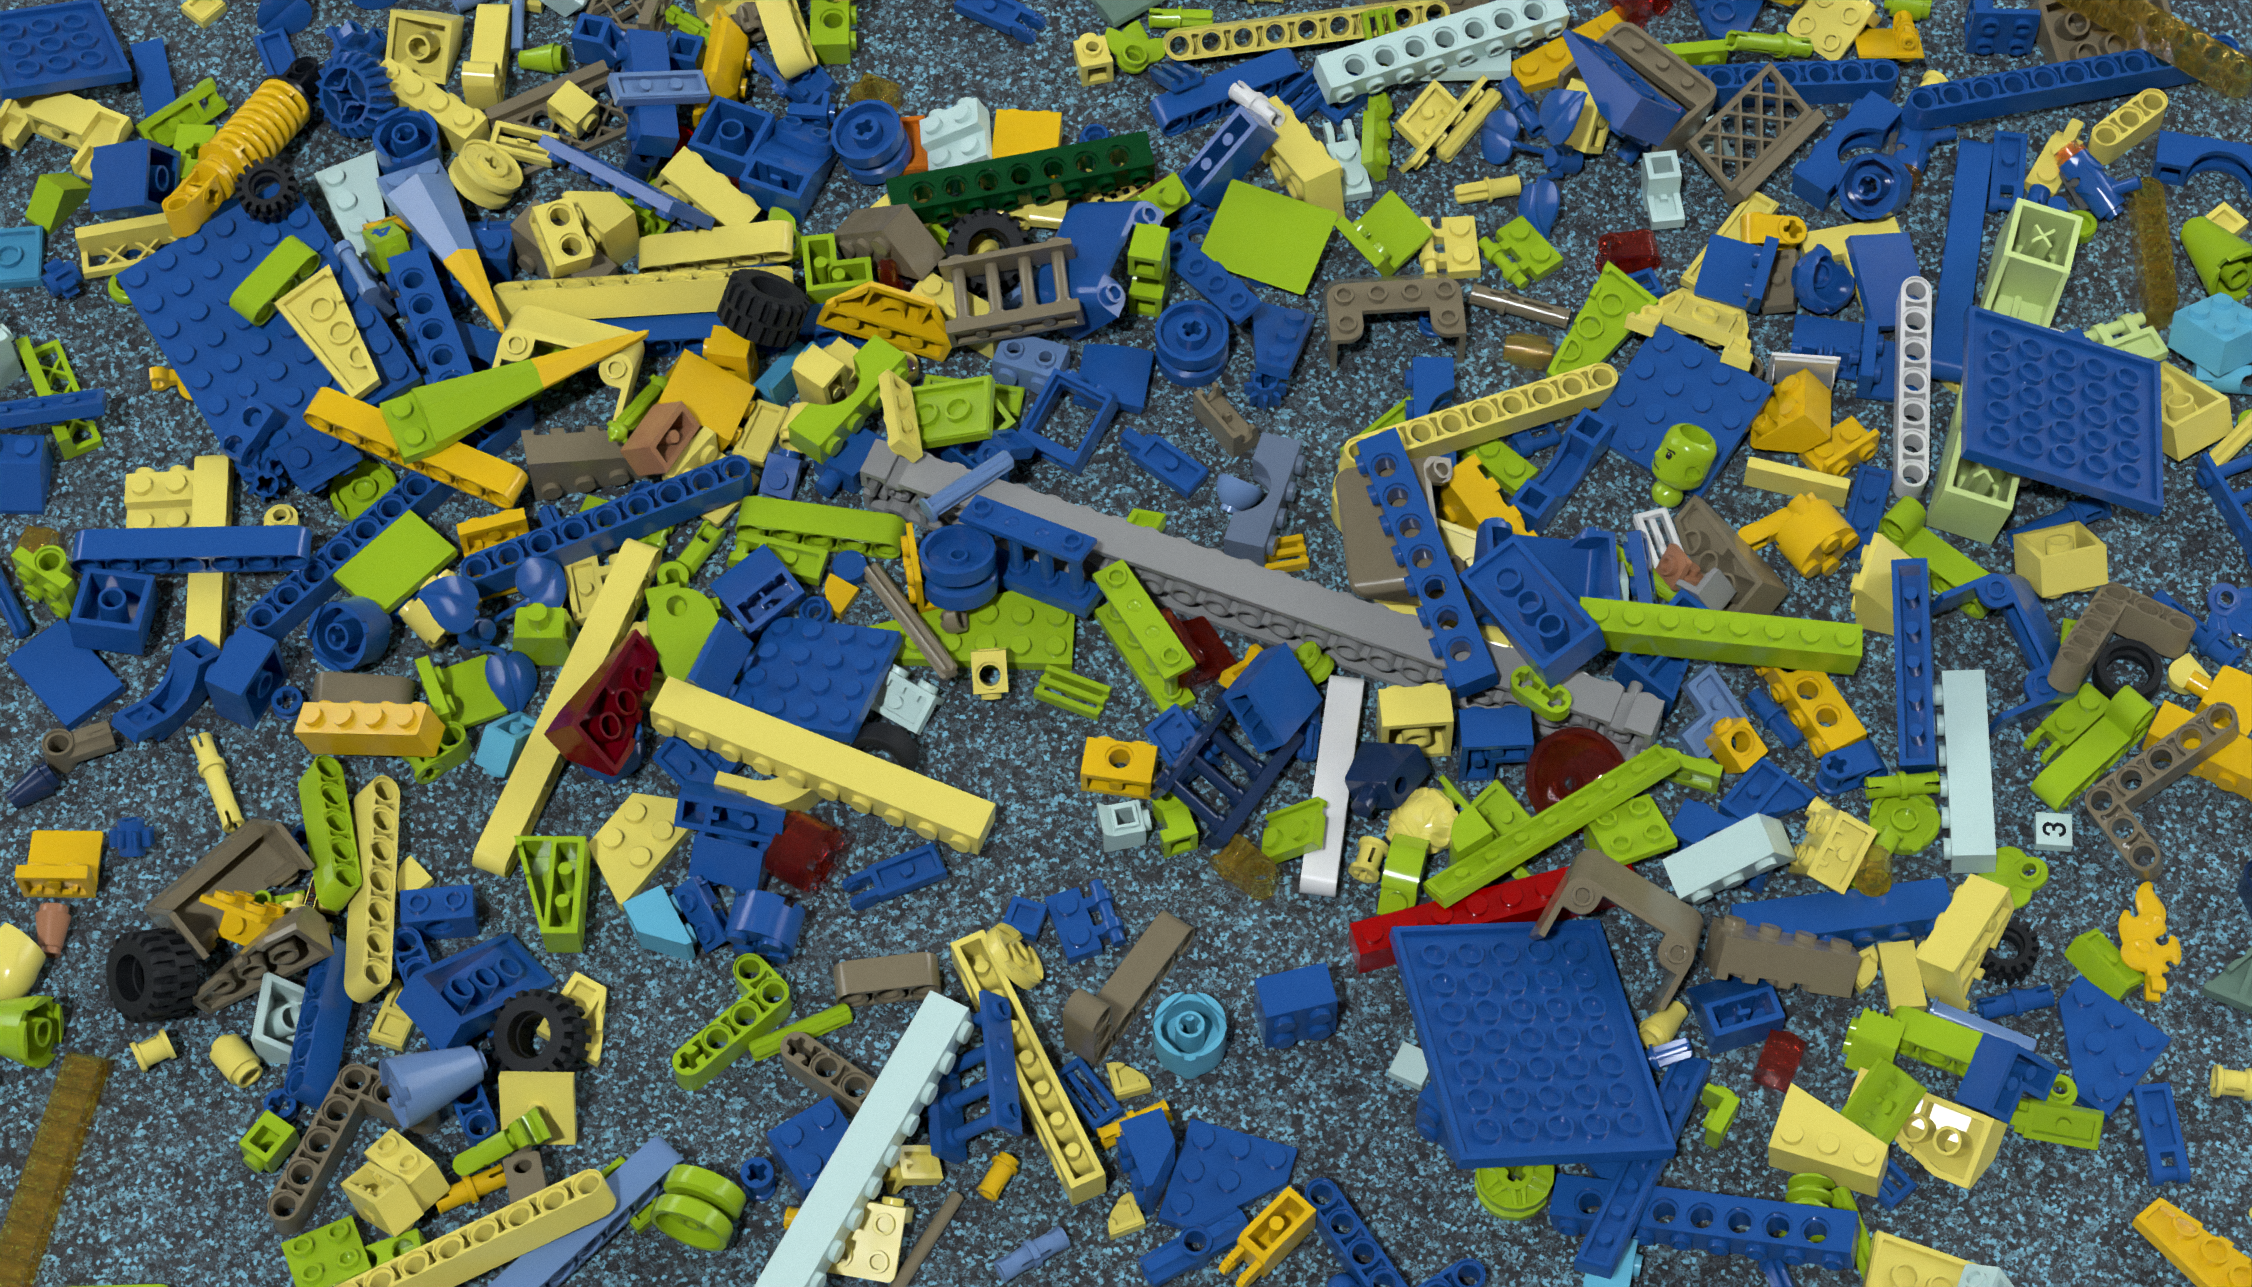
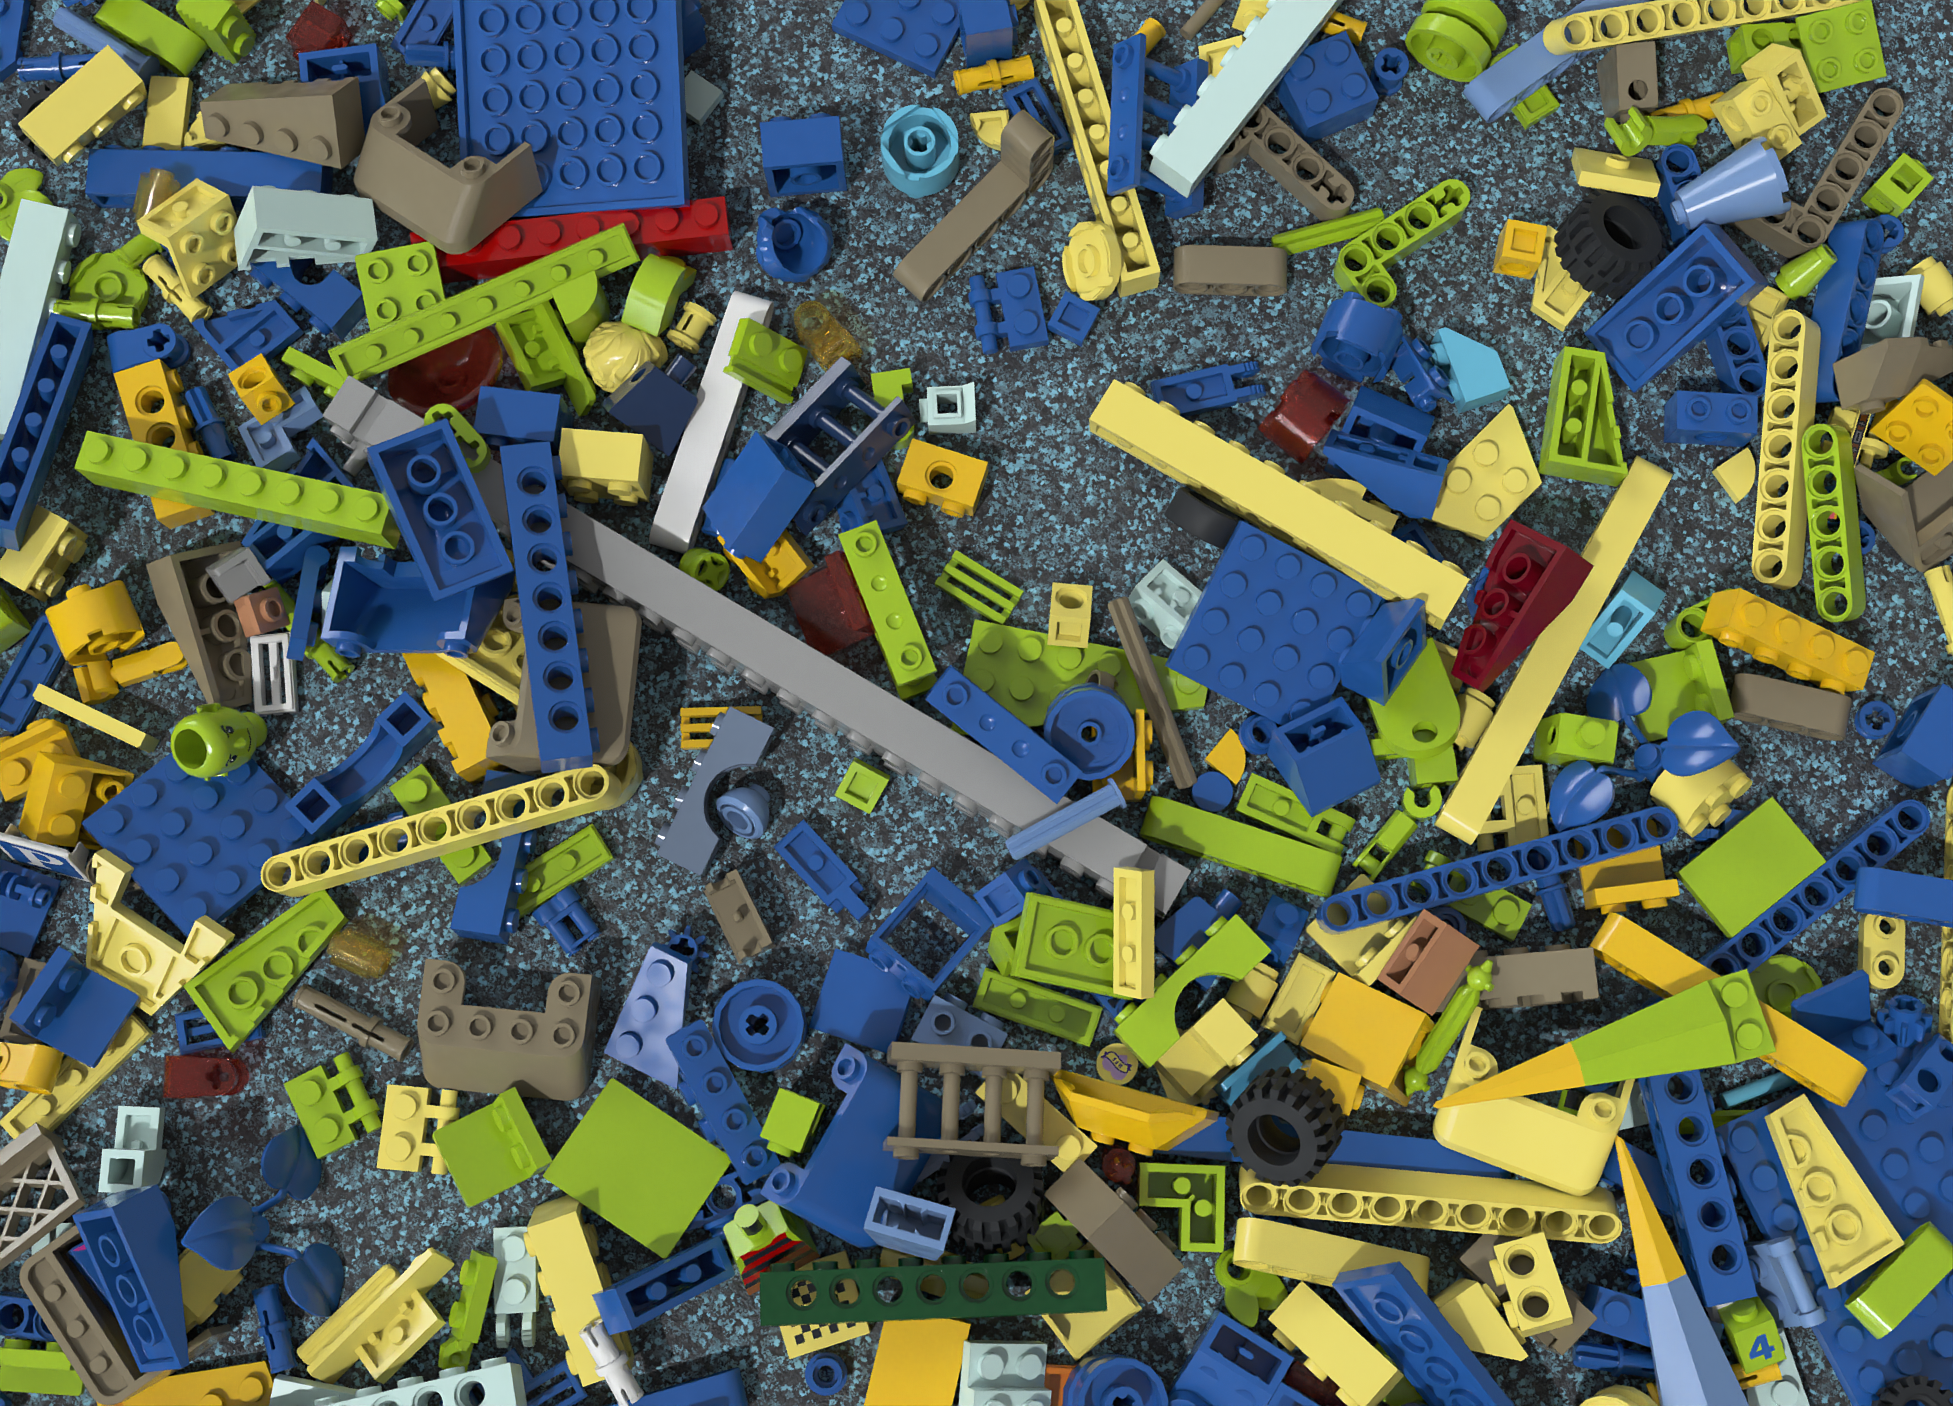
camera: 170 degrees left, 20 degrees up
blue brick [307,596,392,671] -> none
light yellow axle [1454,174,1521,204] -> none
none -> blue piece [532,885,602,958]
none -> blue hair [756,206,834,283]
none -> medium blue torso [863,1186,956,1261]
none -> yellow brick [1492,219,1547,280]
none -> lime cone [1775,243,1838,301]

